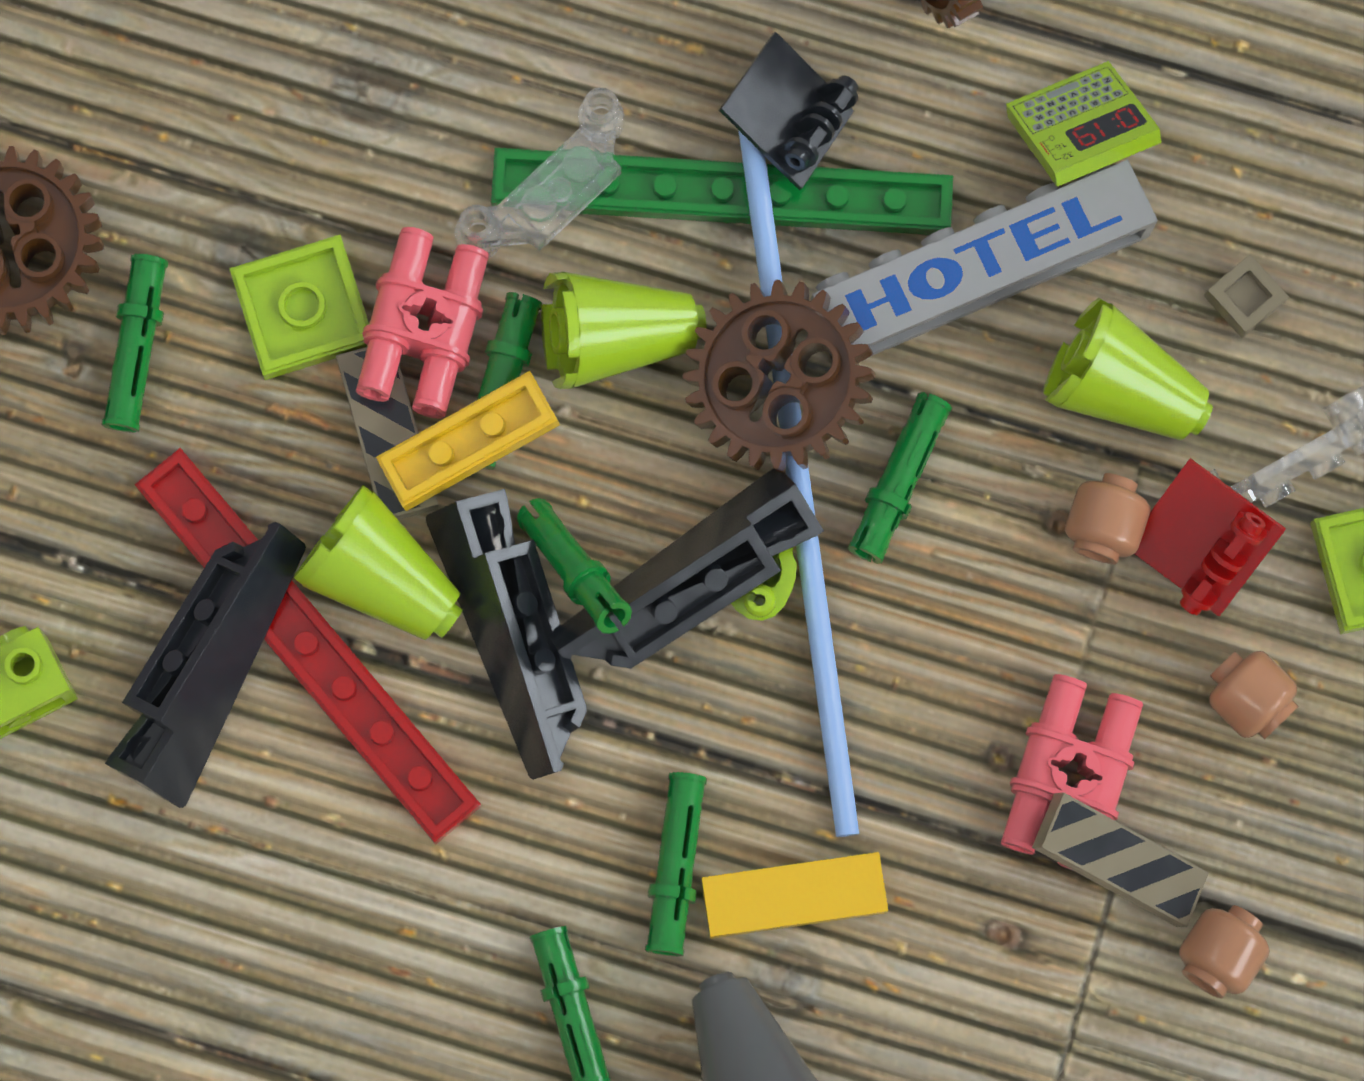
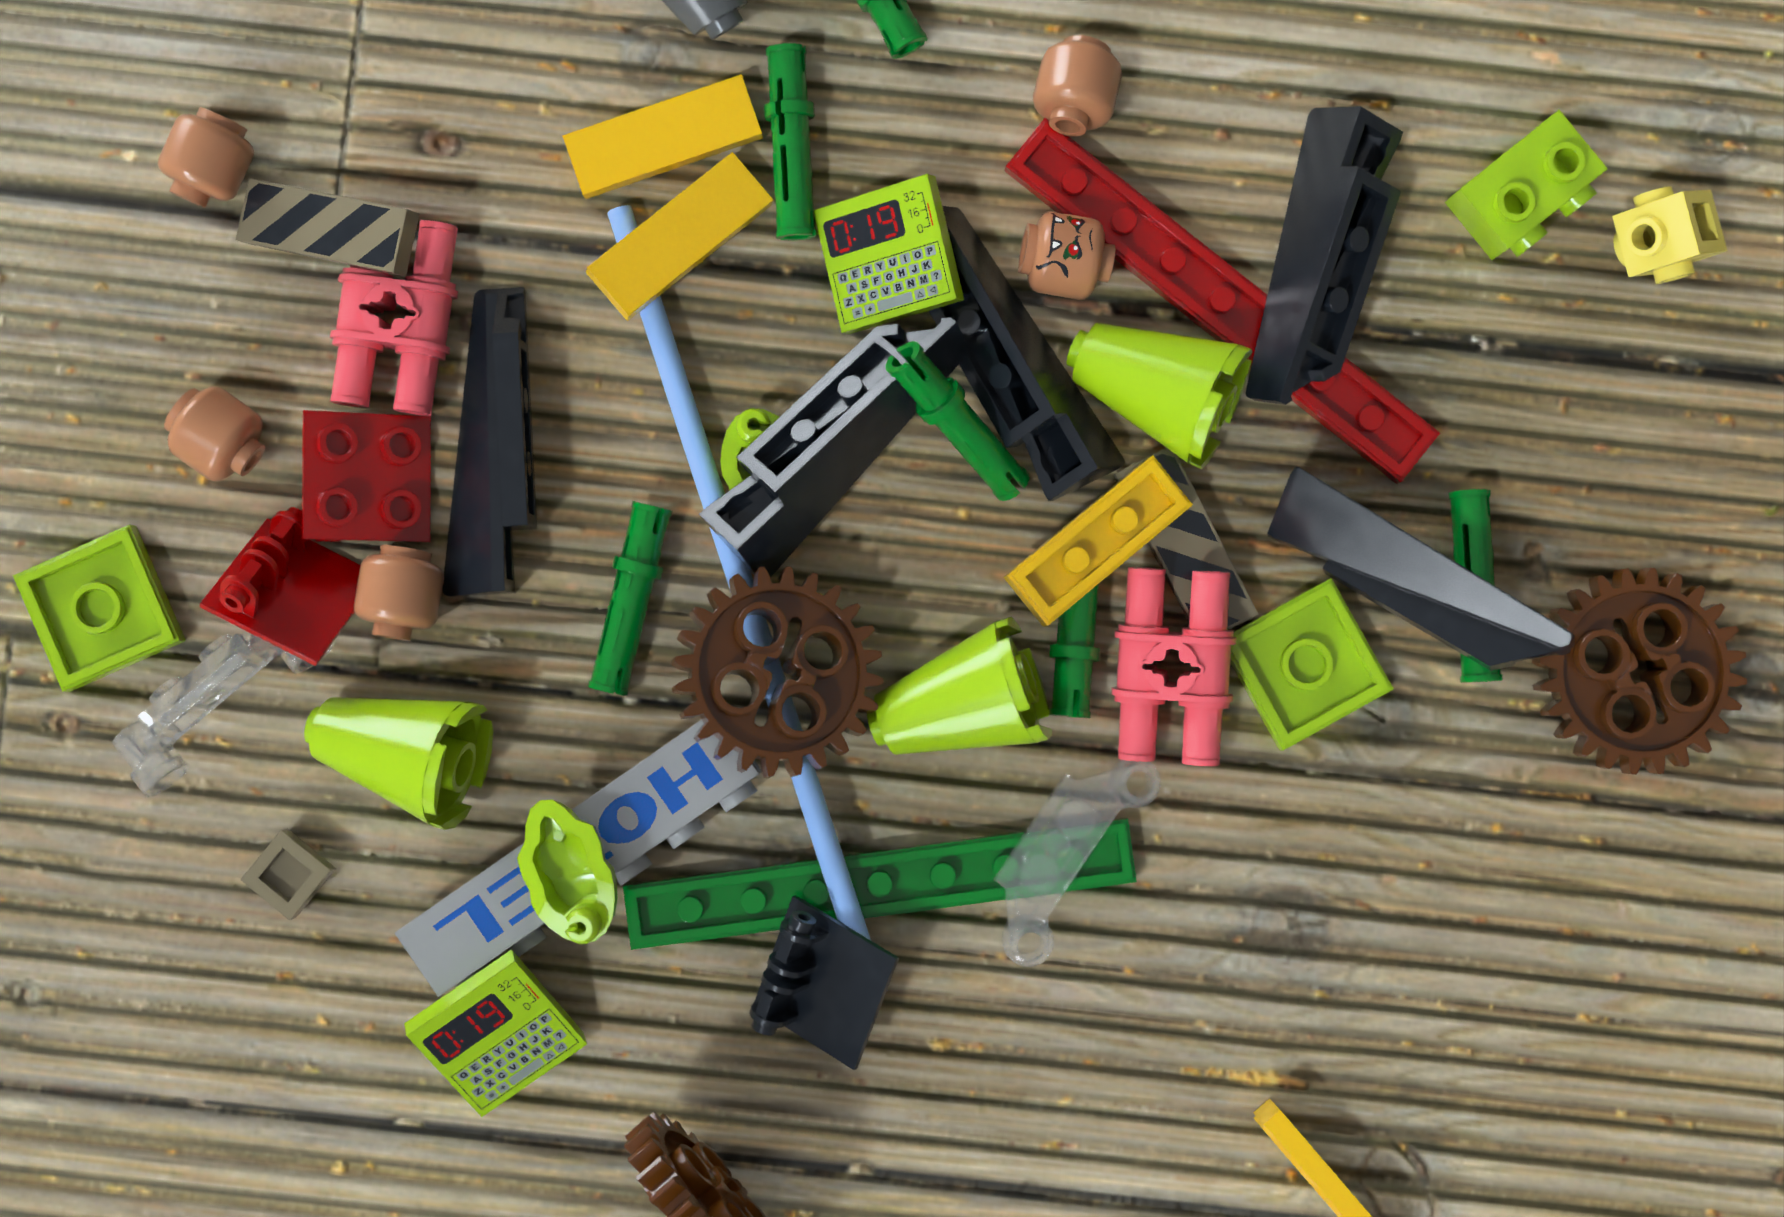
camera: 175 degrees right, 10 degrees up
none -> red hinge [302,410,431,542]
none -> black wedge [442,287,537,597]
none -> lime arm [517,800,618,944]
none -> yellow tile [586,152,773,321]
none -> lime tile [814,174,964,334]
none -> nougat head [1018,212,1115,300]
none -> nougat head [1033,35,1122,136]
none -> black wedge [1267,466,1575,671]

